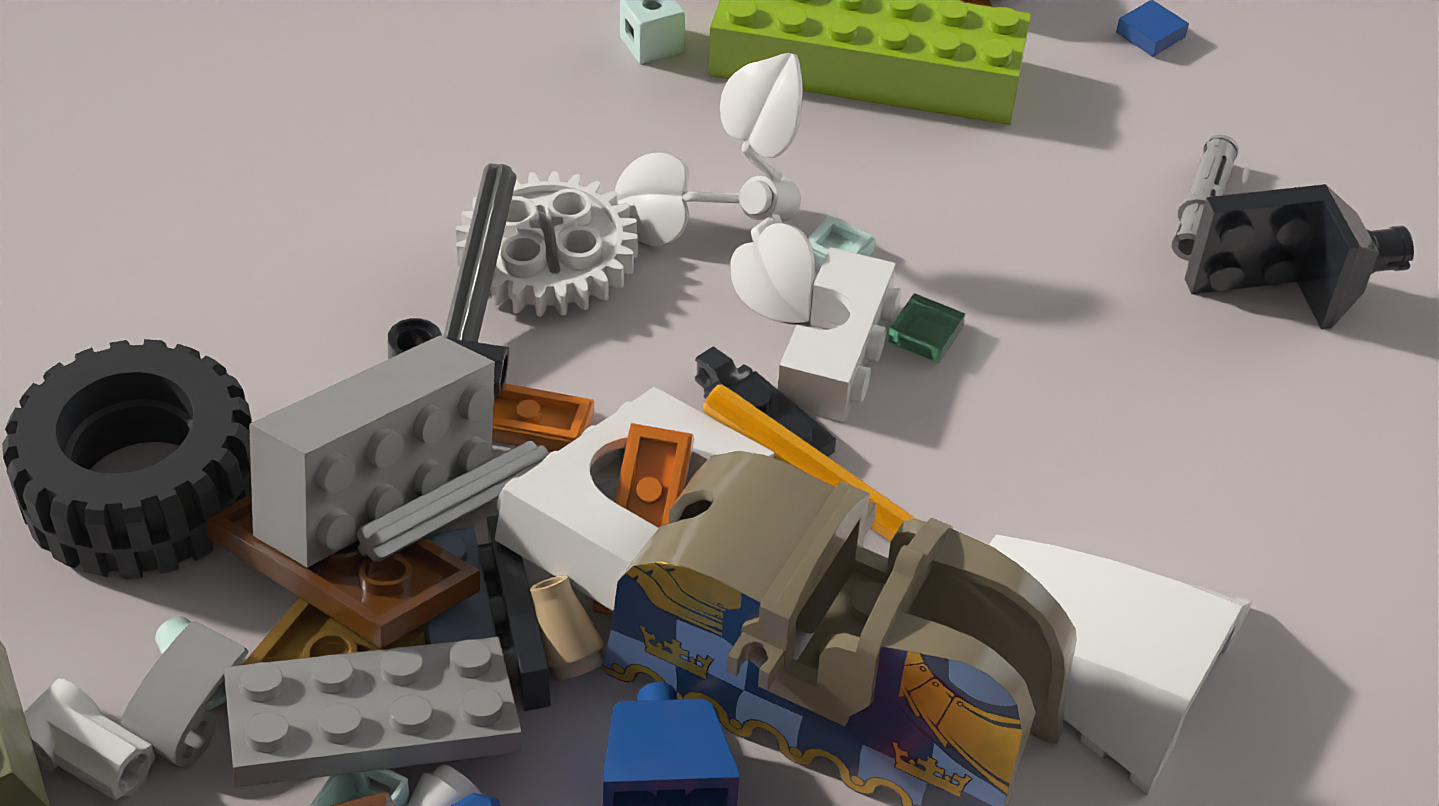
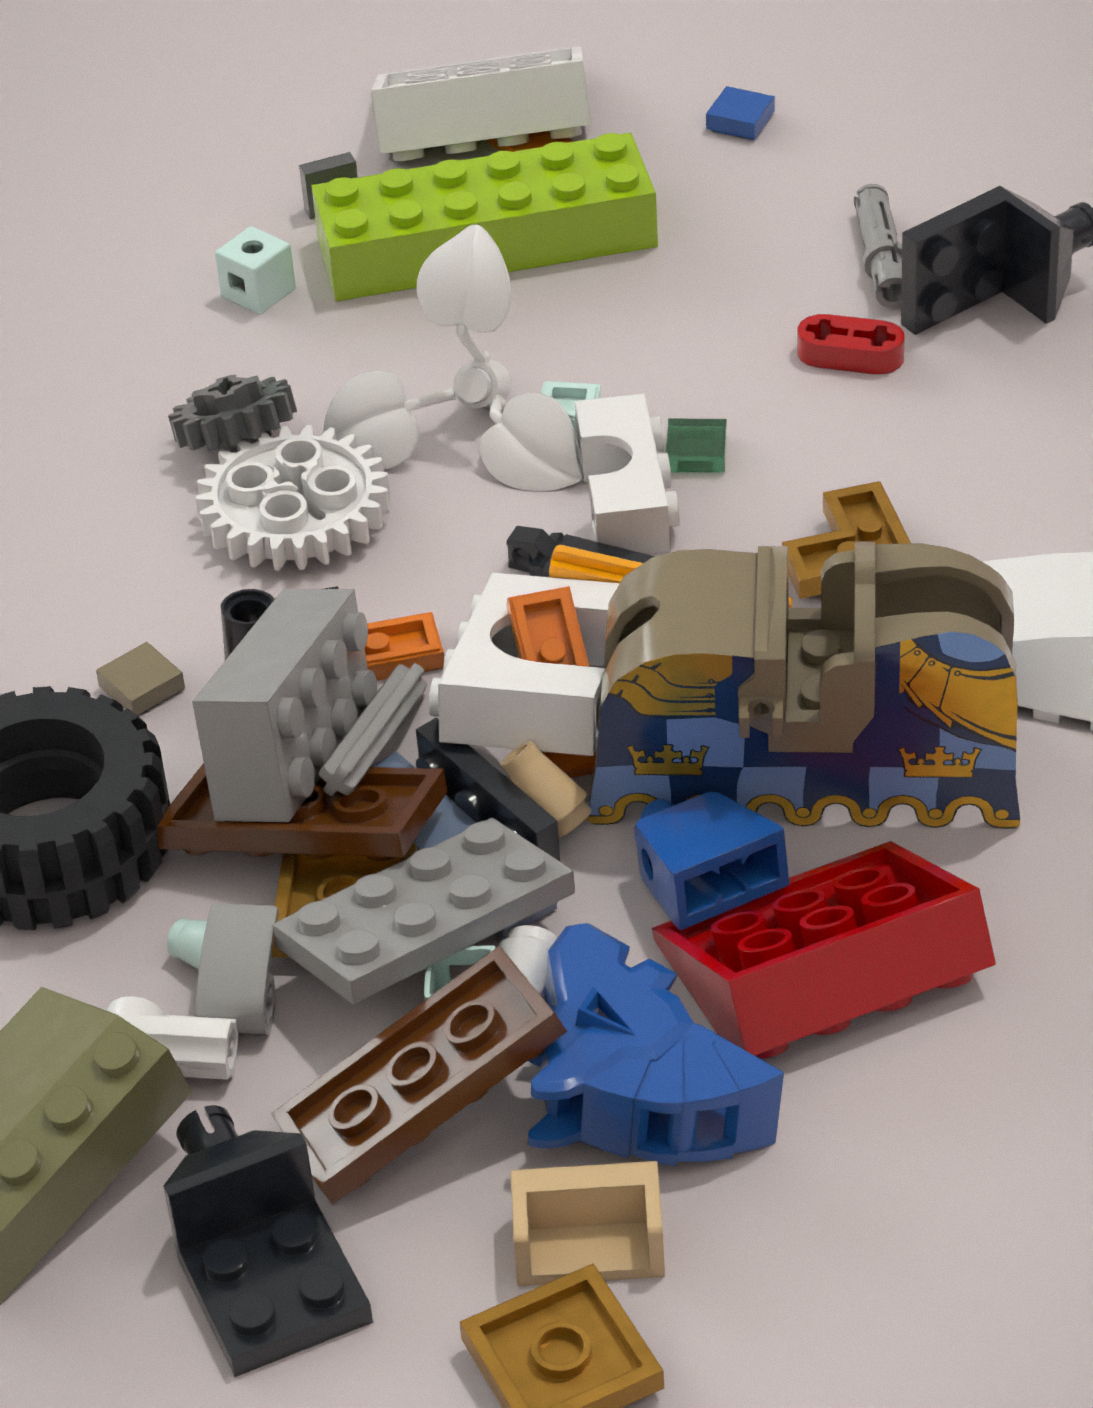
camera: 20 degrees left, 5 degrees down
dark grey axle [443,163,517,342] -> none
none -> dark tan tile [96,642,185,715]
none -> dark grey gear [168,374,297,452]
none -> pearl gold plate [782,481,911,599]
none -> red beam [797,314,905,374]

